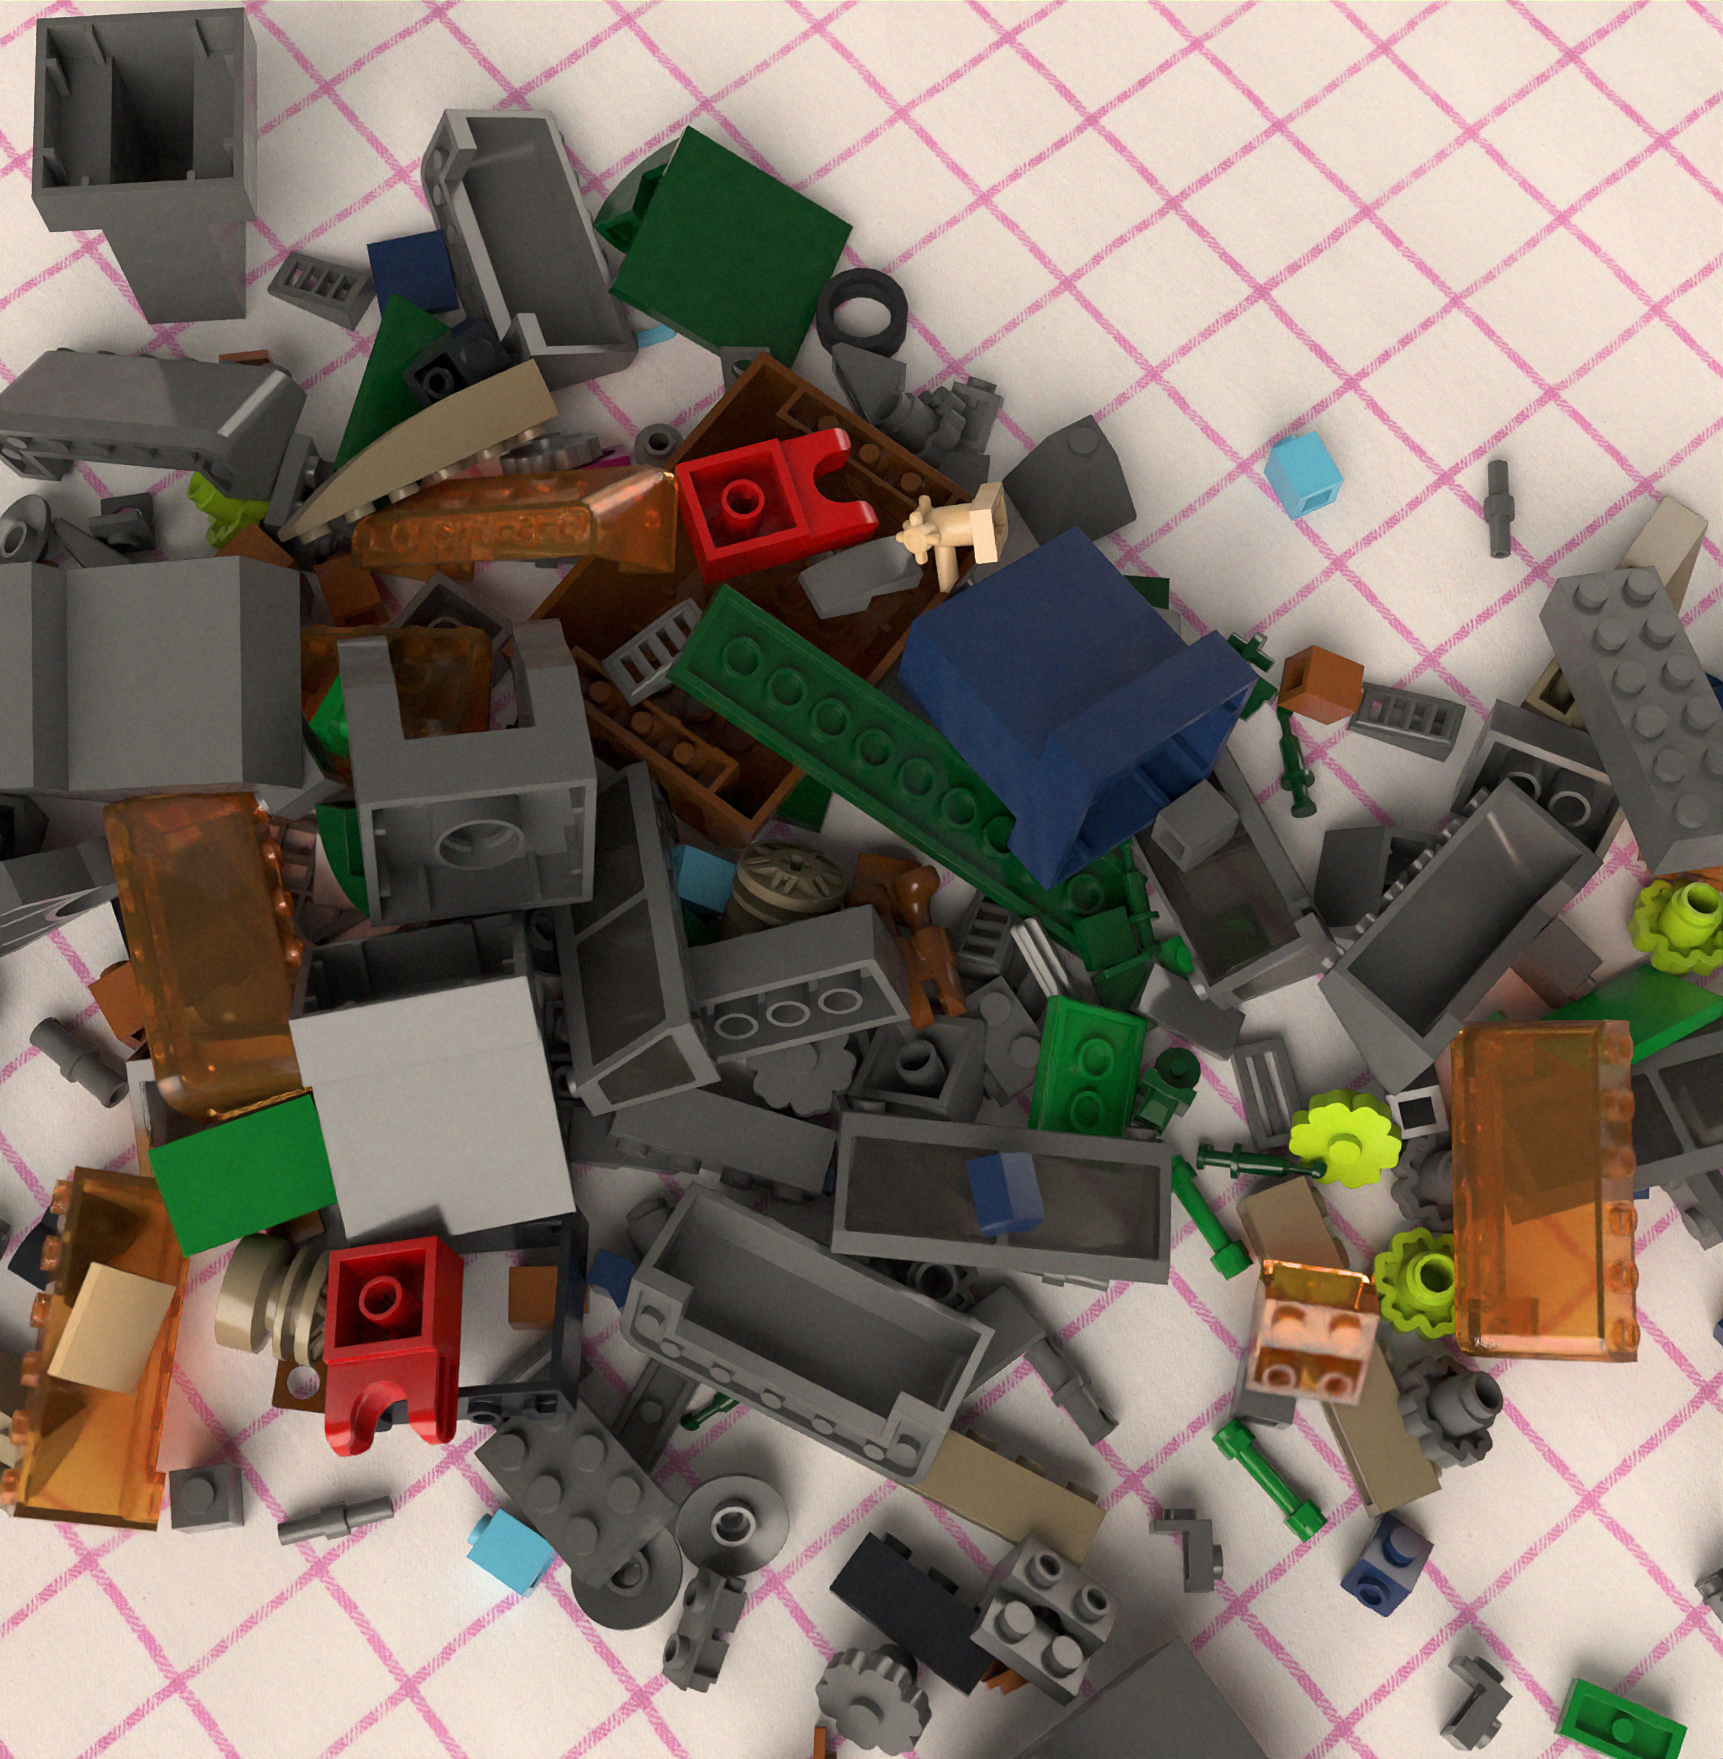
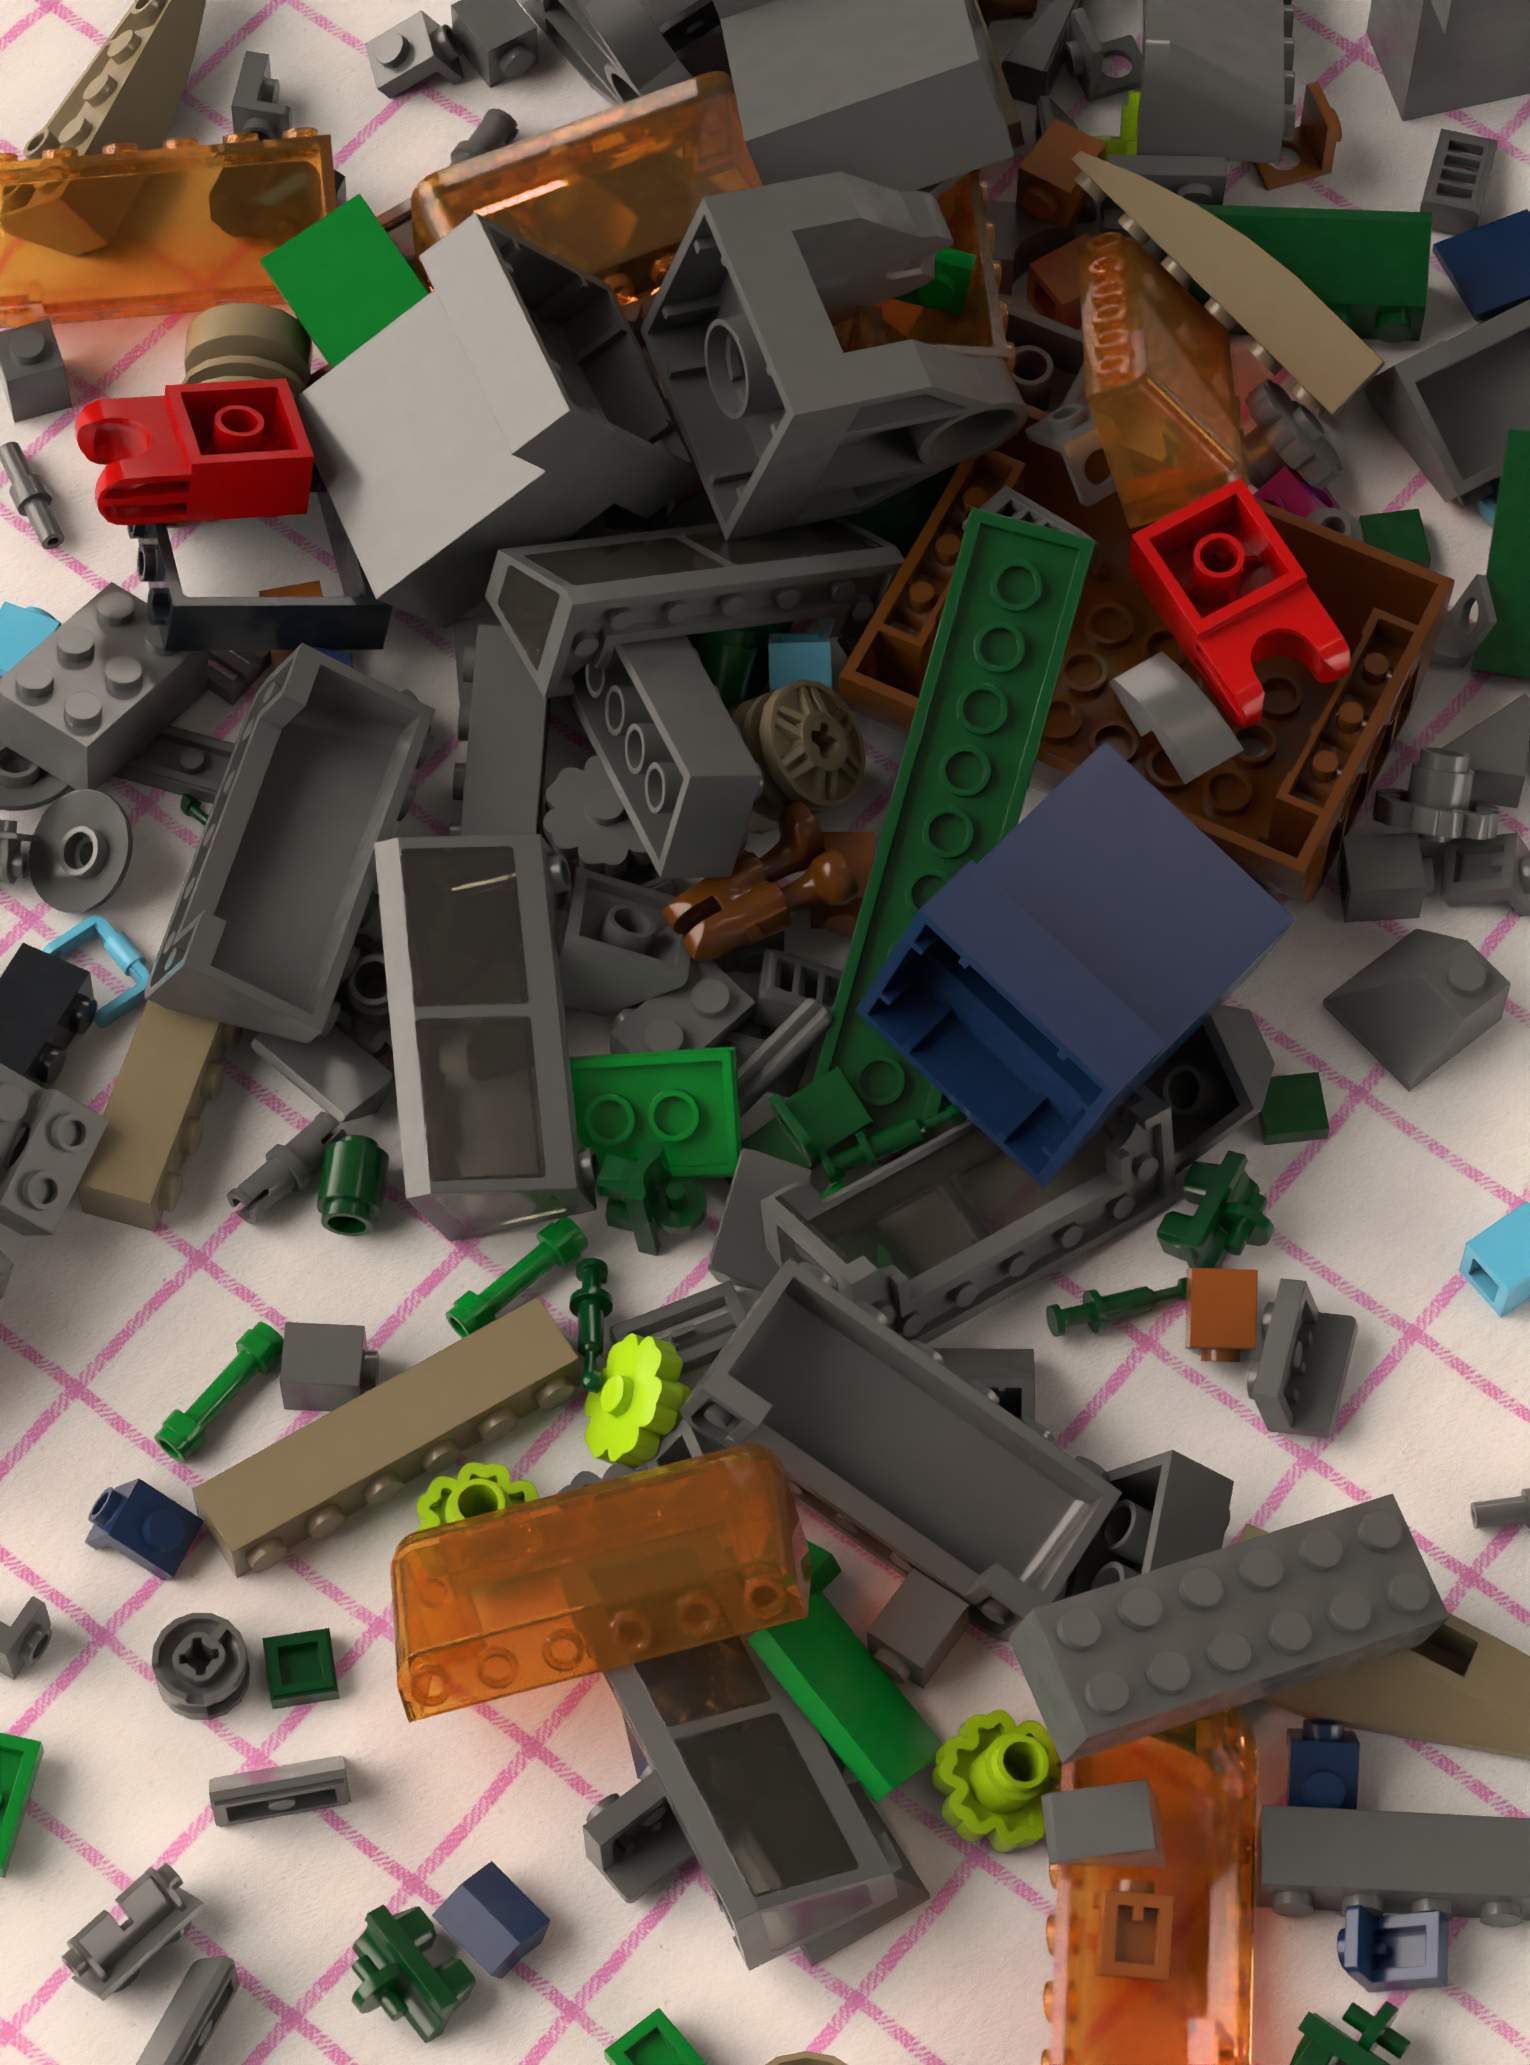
camera: 80 degrees right, 10 degrees down
tan slope [47,1261,177,1394] -> none
black slope [400,316,512,410] -> none
tan piece [896,482,1009,593] -> none
dark blue piece [966,1152,1046,1238] -> none
dark grey bracket [1149,1509,1223,1593] -> none
dark grey brick [1151,779,1240,874] -> none
clear orange slope [1245,1259,1380,1406] -> none
dark grey slope [1347,682,1466,763] -> none
dark grey plant [1397,1355,1503,1469] -> none
none -> medium azure piece [42,915,150,1028]
none -> dark grey wheel [152,1613,250,1720]
none -> dark grey slope [209,1756,351,1827]
none -> dark green tile [262,1628,340,1709]
none -> dark green brick [317,1135,390,1236]
none -> dark grey bracket [1025,403,1135,506]
none -> dark grey bracket [1247,1278,1358,1438]
none -> dark green tile [1358,509,1431,569]

